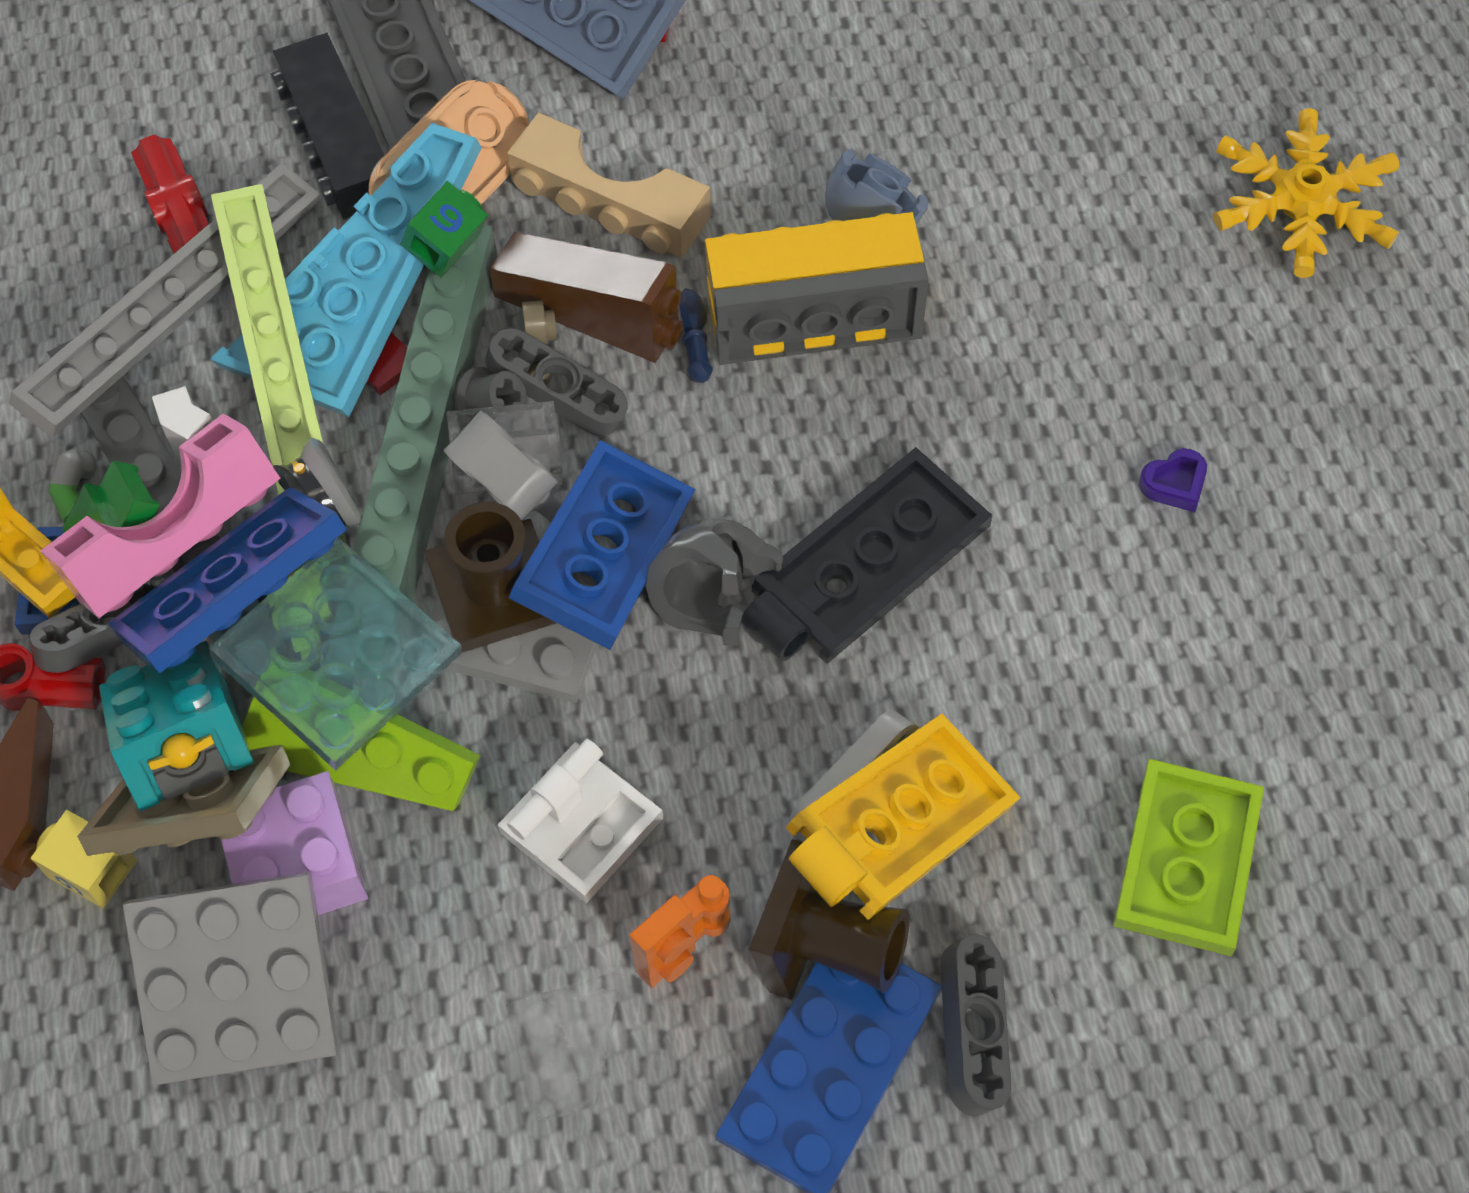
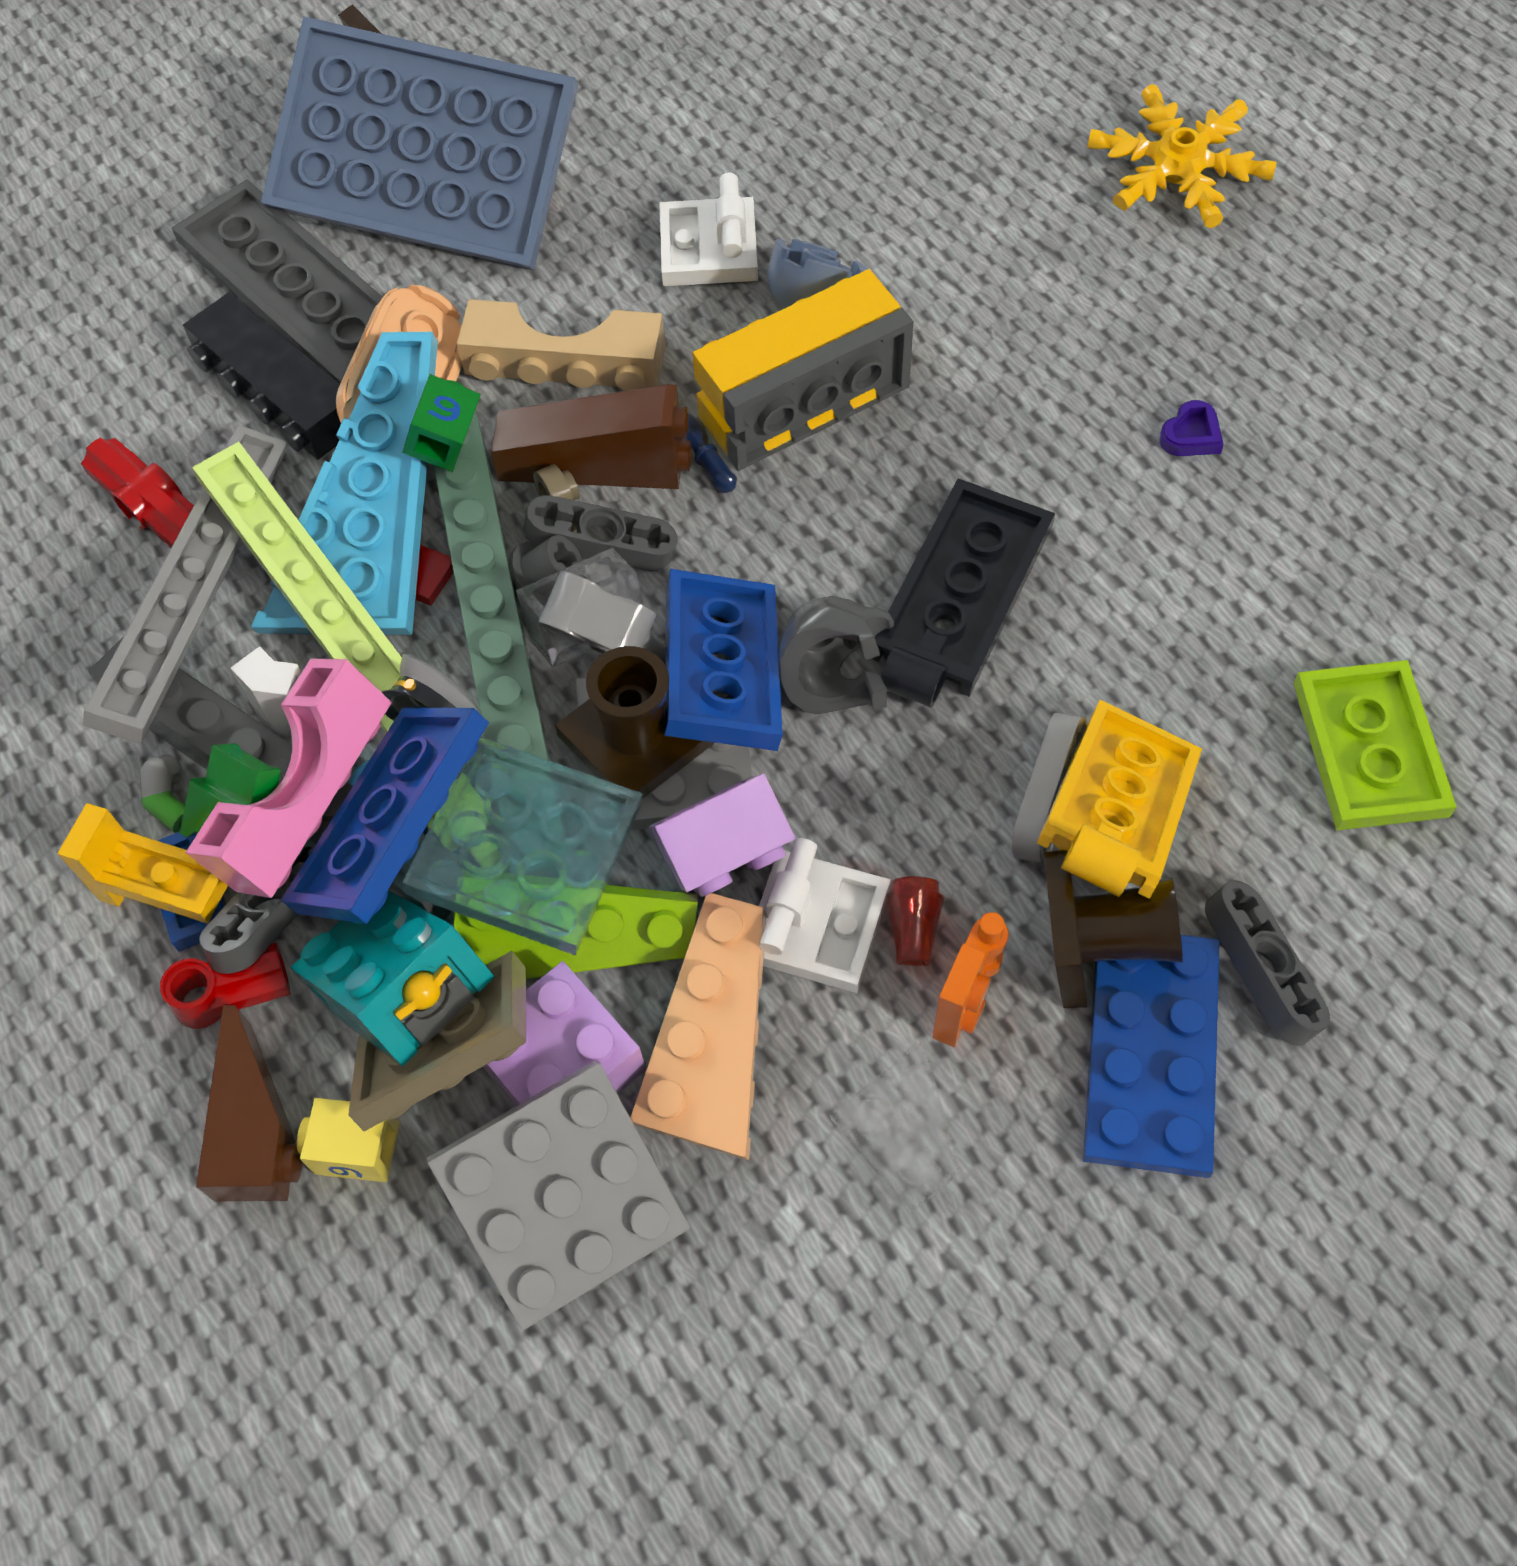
camera: 20 degrees left, 0 degrees up
none -> light nougat wing [630,893,767,1161]
none -> lavender brick [648,773,796,897]
none -> white plate [659,173,758,286]
none -> clear red cone [886,876,945,966]

